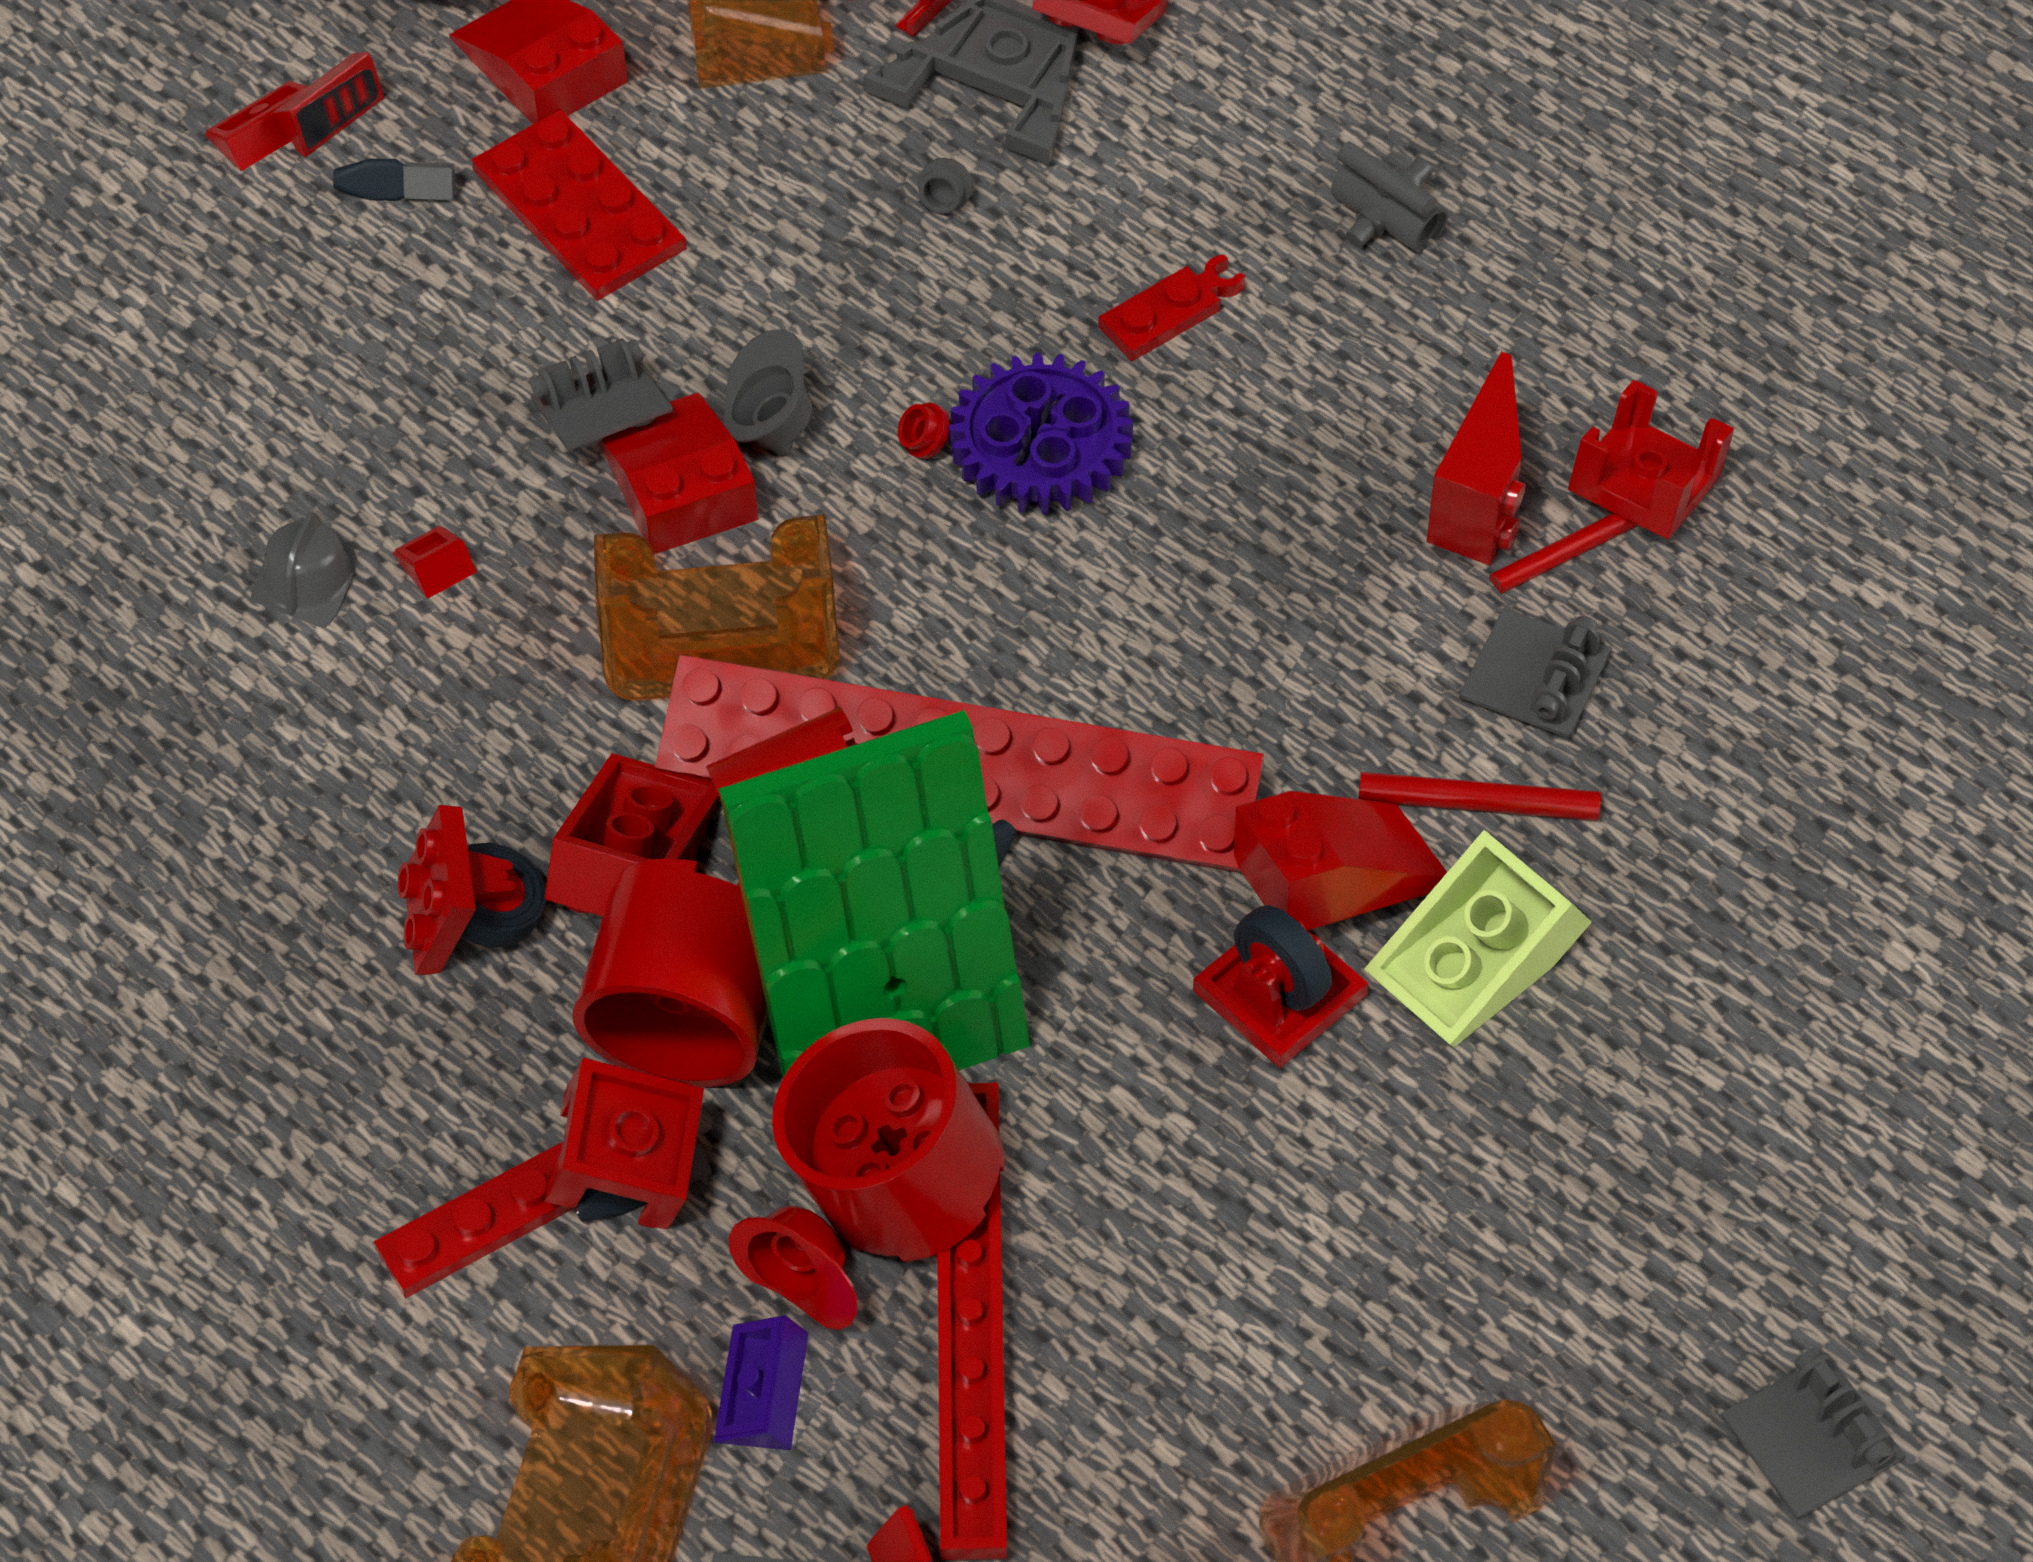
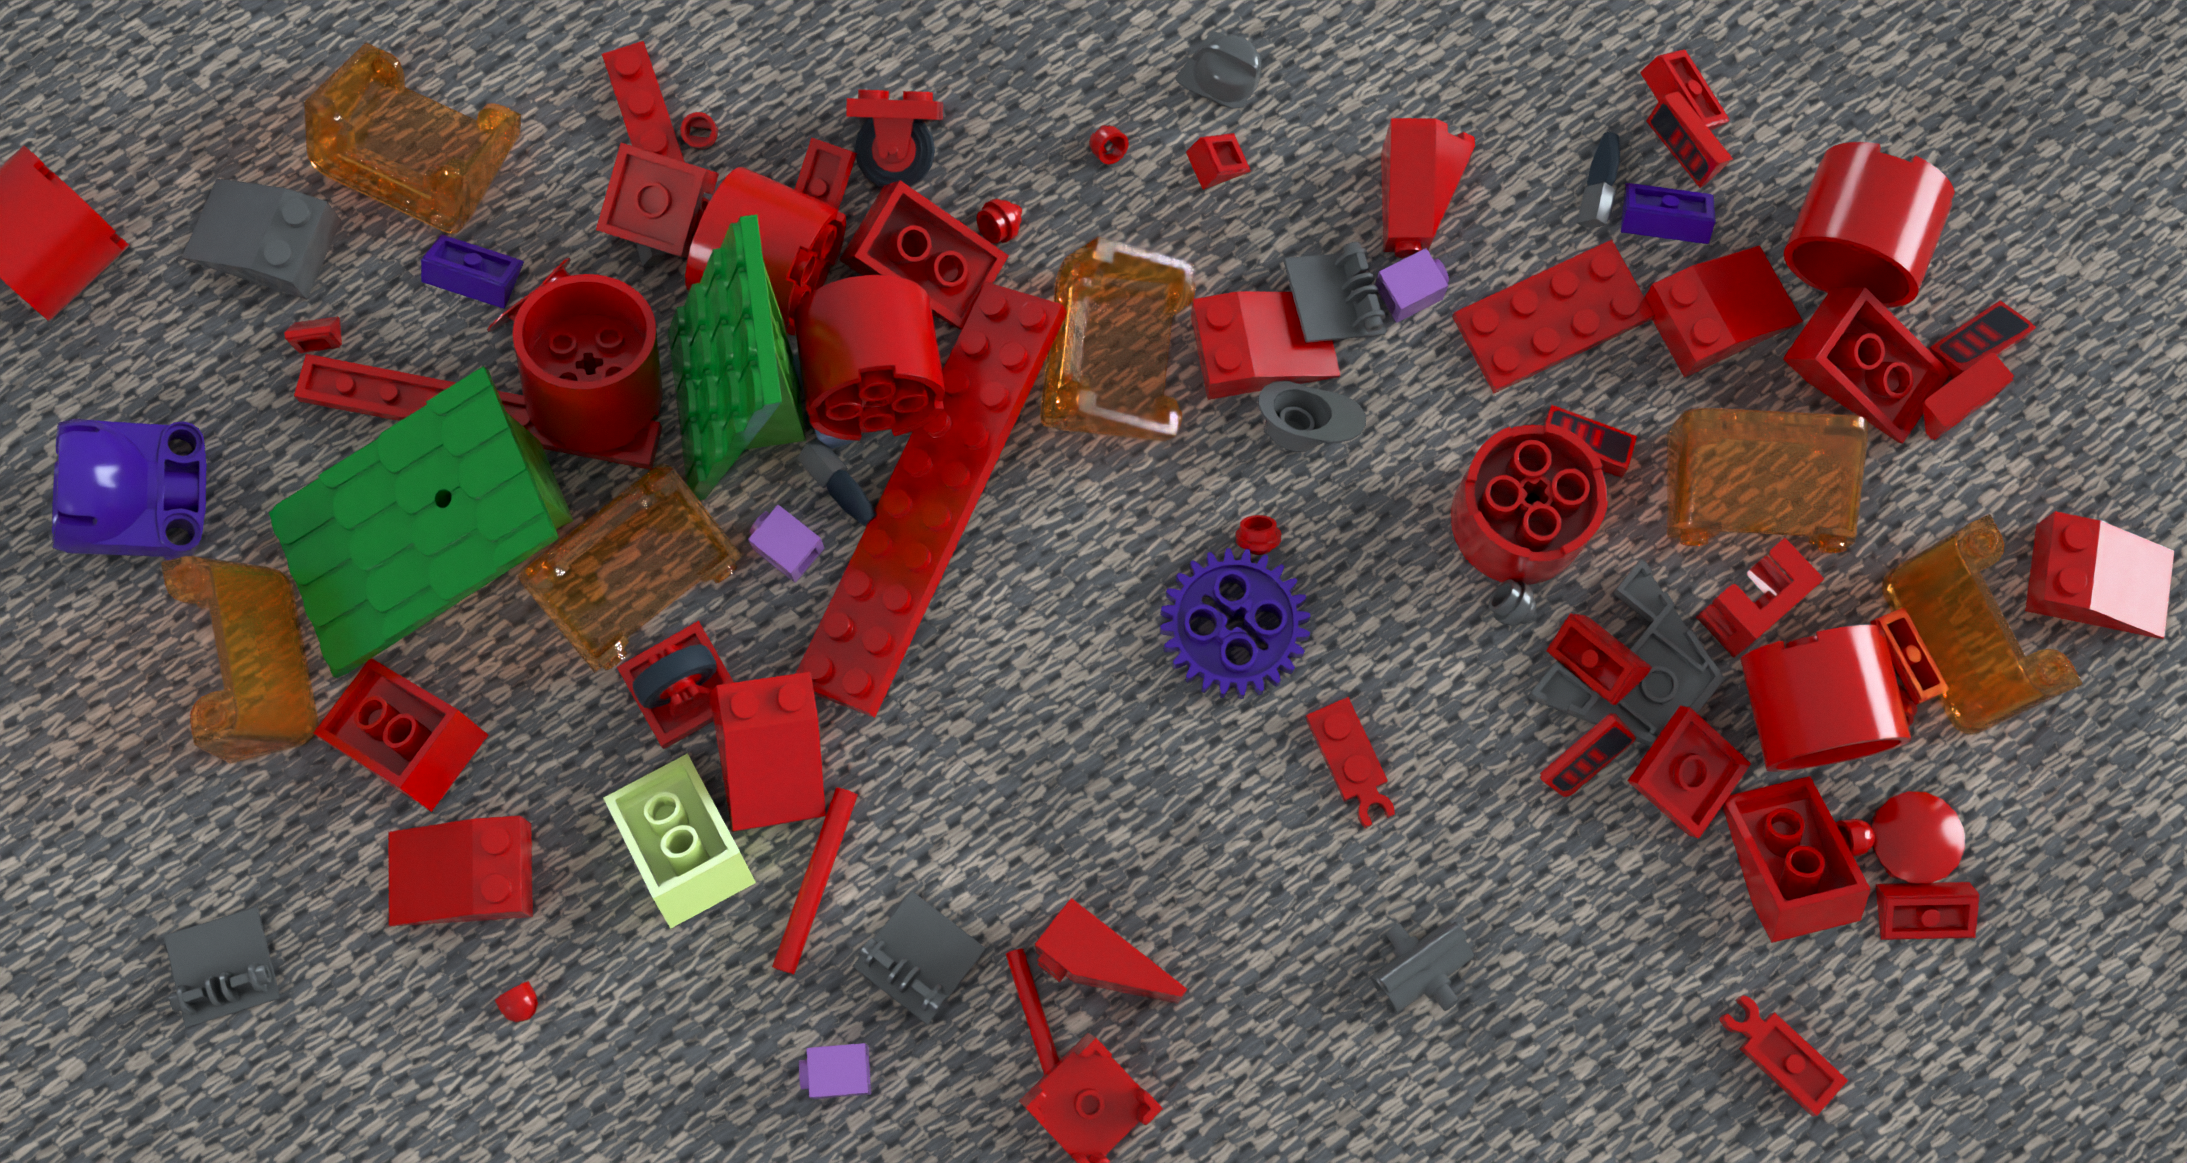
camera: 100 degrees right, 20 degrees up
none -> green piece [268,366,574,678]
none -> red slope [313,658,488,812]
none -> red slope [388,816,533,927]
none -> red hinge [494,981,538,1022]
none -> clear orange windscreen [518,463,742,673]
none -> red hinge [680,112,718,150]
none -> medium lavender brick [748,505,825,583]
none -> red plate [795,137,857,210]
none -> medium lavender brick [799,1043,871,1099]
none -> red plate [976,199,1022,243]
none -> red hinge [1089,125,1129,164]
none -> medium lavender brick [1375,248,1449,323]
none -> red slope [1381,118,1475,259]
none -> red brick [1451,423,1608,585]
none -> slope [1540,712,1636,798]
none -> slope [1544,404,1637,478]
none -> red slope [1546,613,1652,705]
none -> dark purple slope [1620,183,1716,244]

